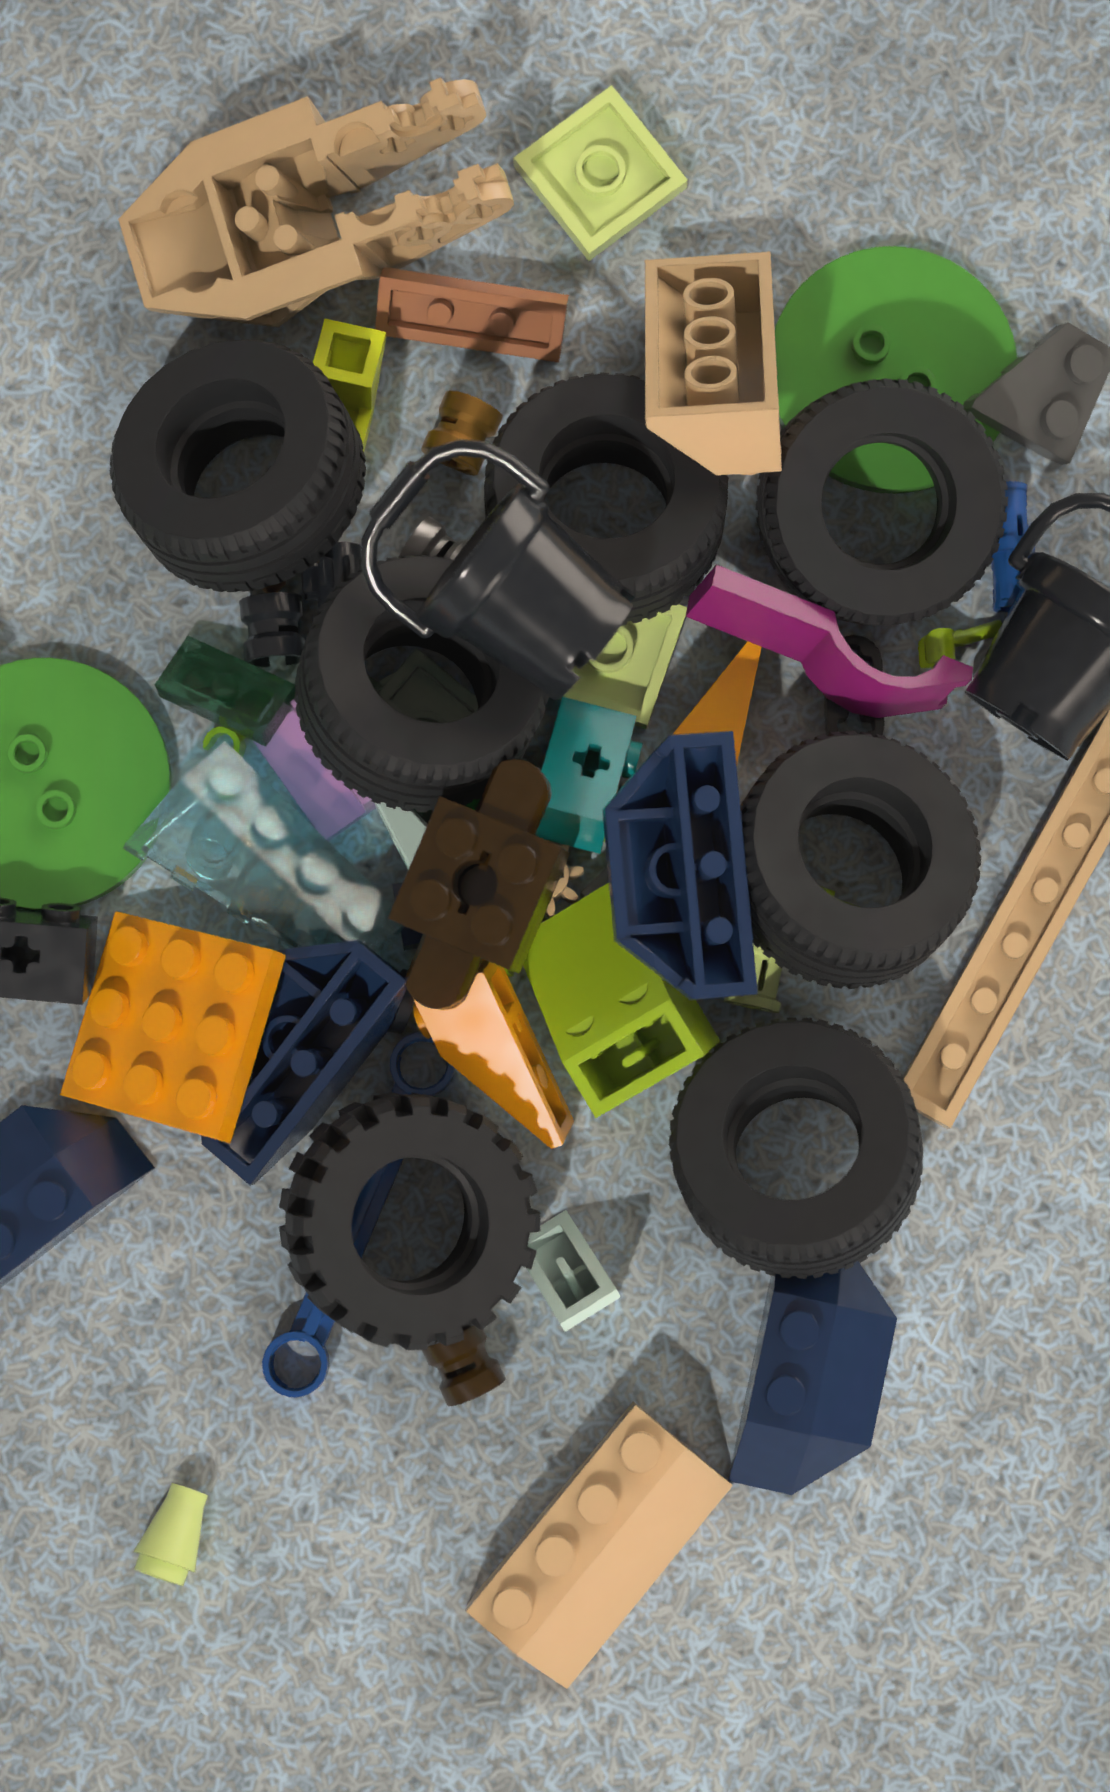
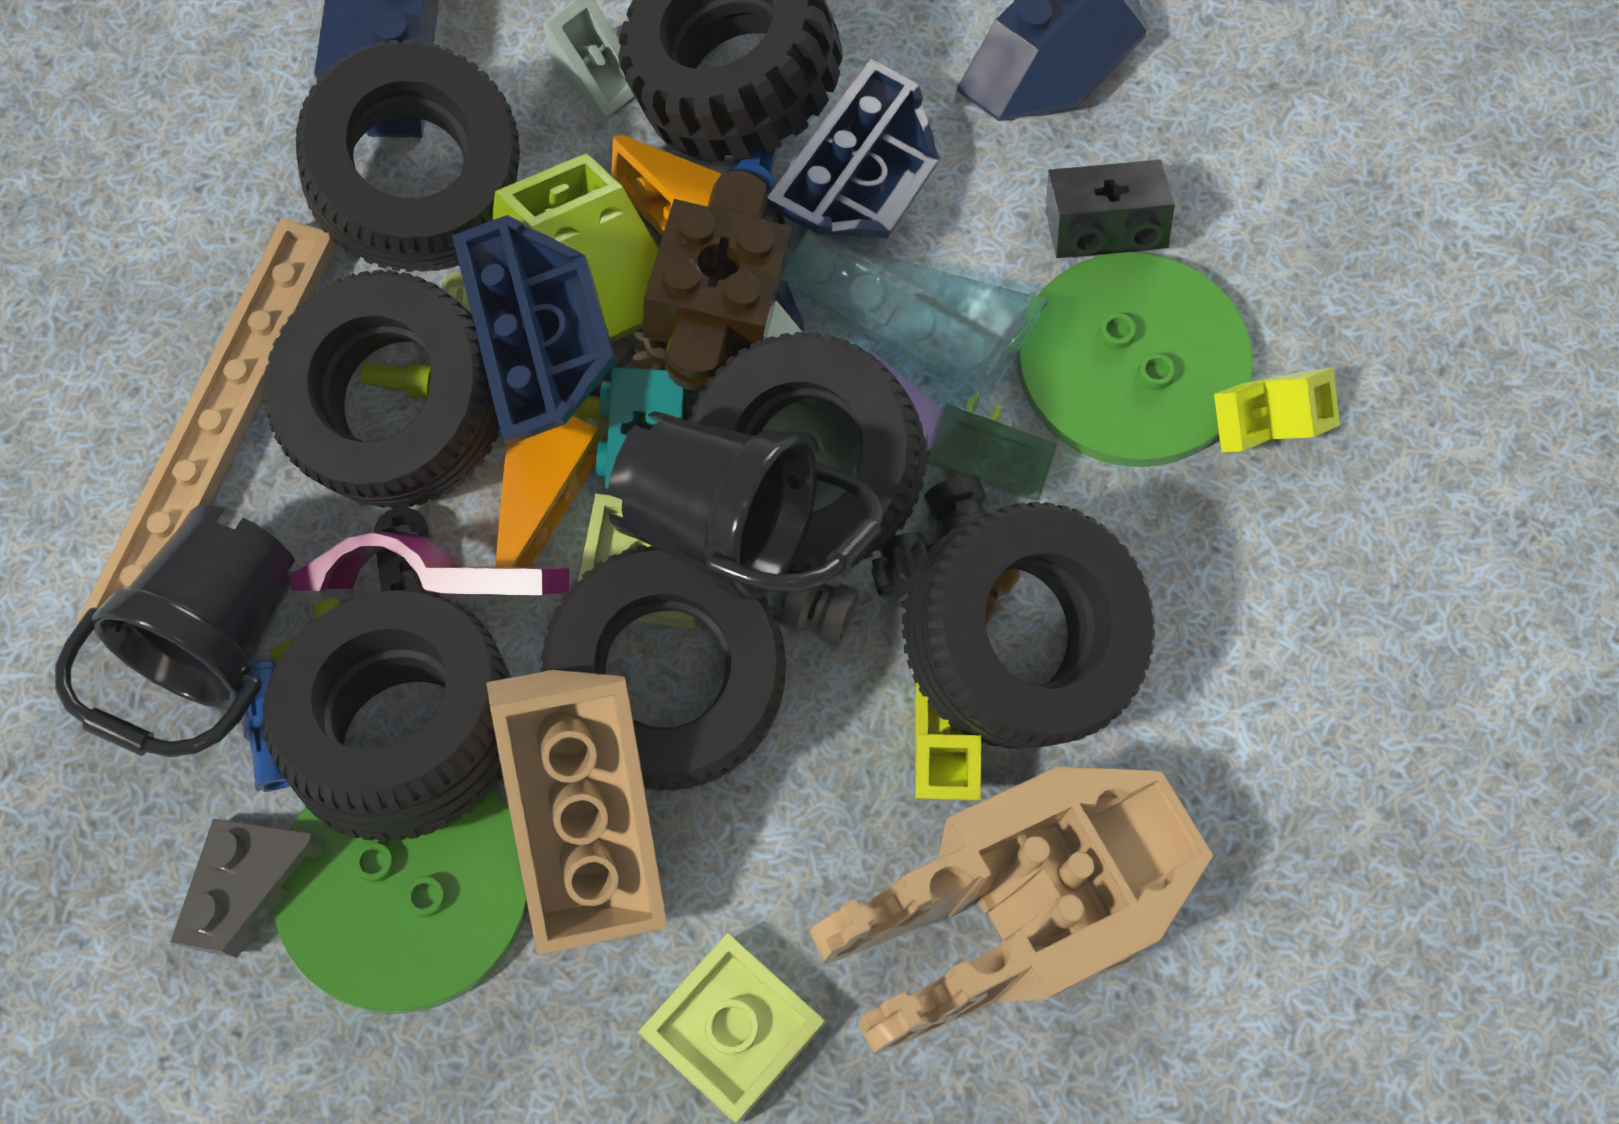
camera: 175 degrees right, 15 degrees down
light orange plate [60,911,286,1144] -> none
nougat plate [375,267,569,363] -> none
pearl gold wheel [421,390,503,476] -> none

